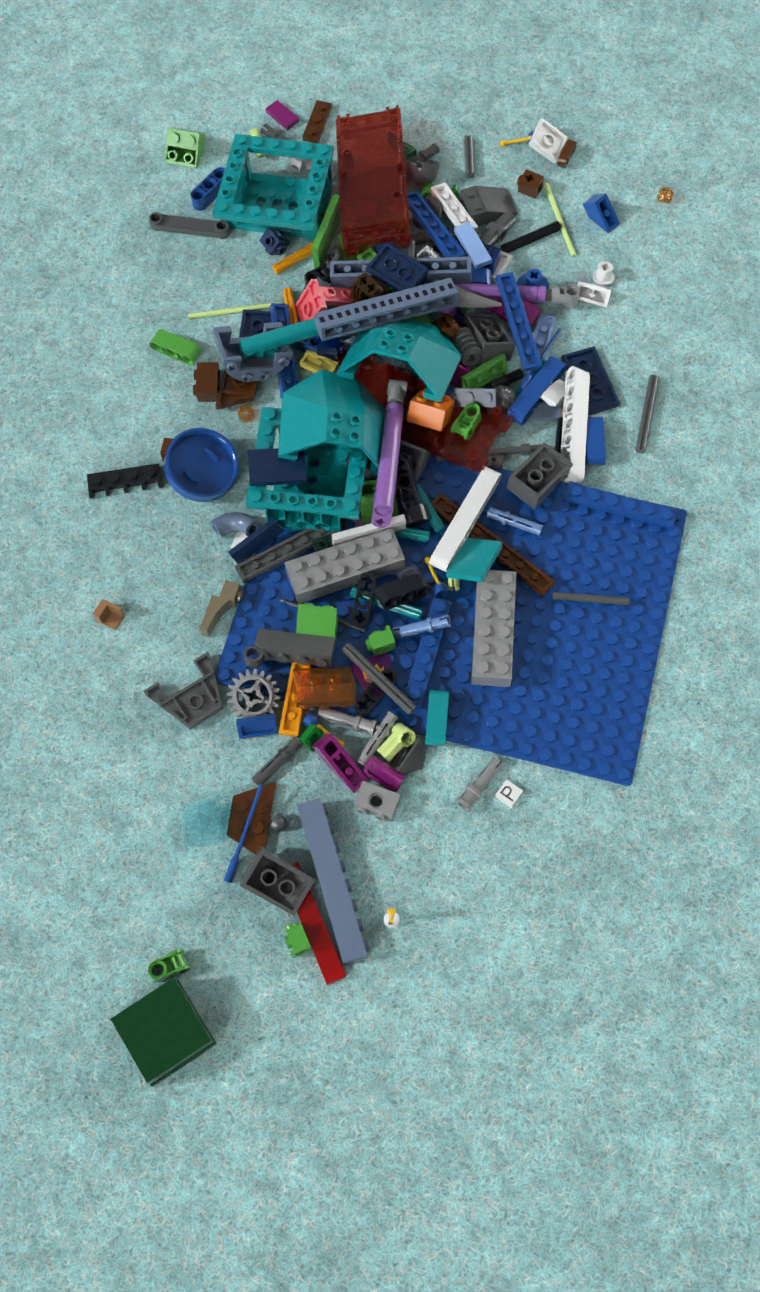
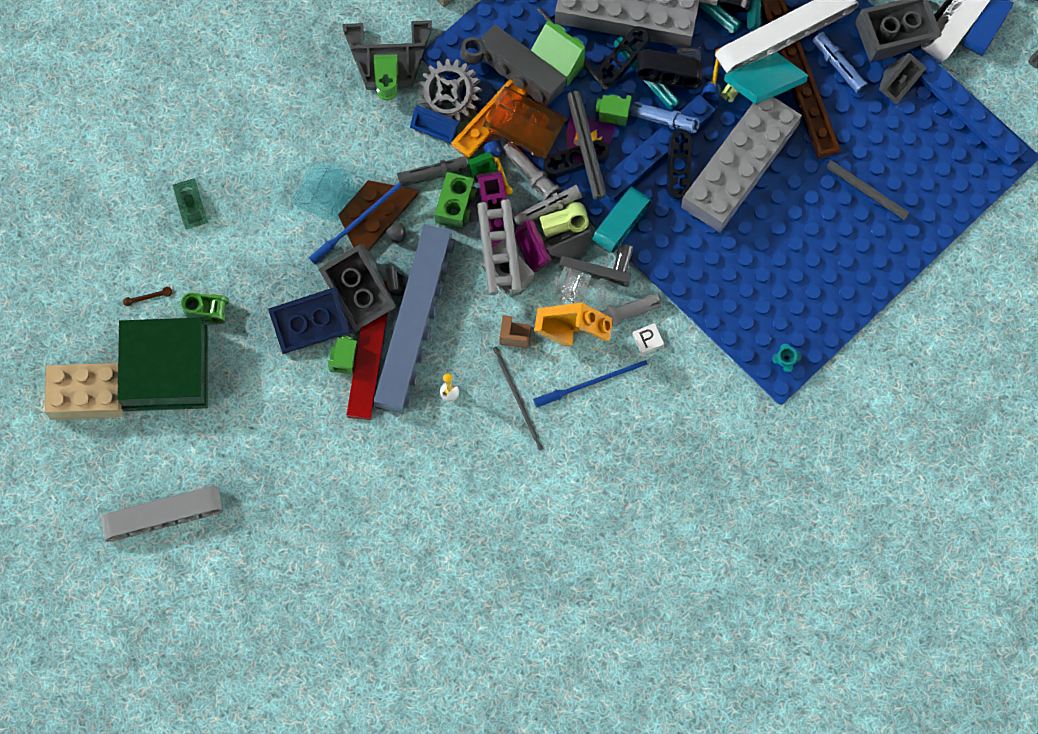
camera: 30 degrees right, 5 degrees up
none -> tan brick [44,363,123,420]
none -> light grey beam [100,486,223,542]
none -> reddish brown hinge [123,287,172,306]
none -> clear green slope [172,178,208,229]
none -> dark blue tile [268,287,352,354]
none -> bright green piece [374,54,398,101]
none -> dark grey tile [386,266,406,296]
none -> bright green brick [434,172,478,229]
none -> light grey bar [477,200,522,295]
none -> dark grey piece [493,347,543,451]
none -> medium nougat panel [499,315,531,348]
none -> blue piece [533,360,647,408]
none -> light orange panel [534,302,613,346]
none -> clear brick [553,266,592,305]
none -> dark grey piece [559,244,633,287]
none -> clear slope [595,278,617,307]
none -> black beam [667,130,692,199]
none -> teal plate [772,344,801,372]
none -> dark grey slope [879,53,926,105]

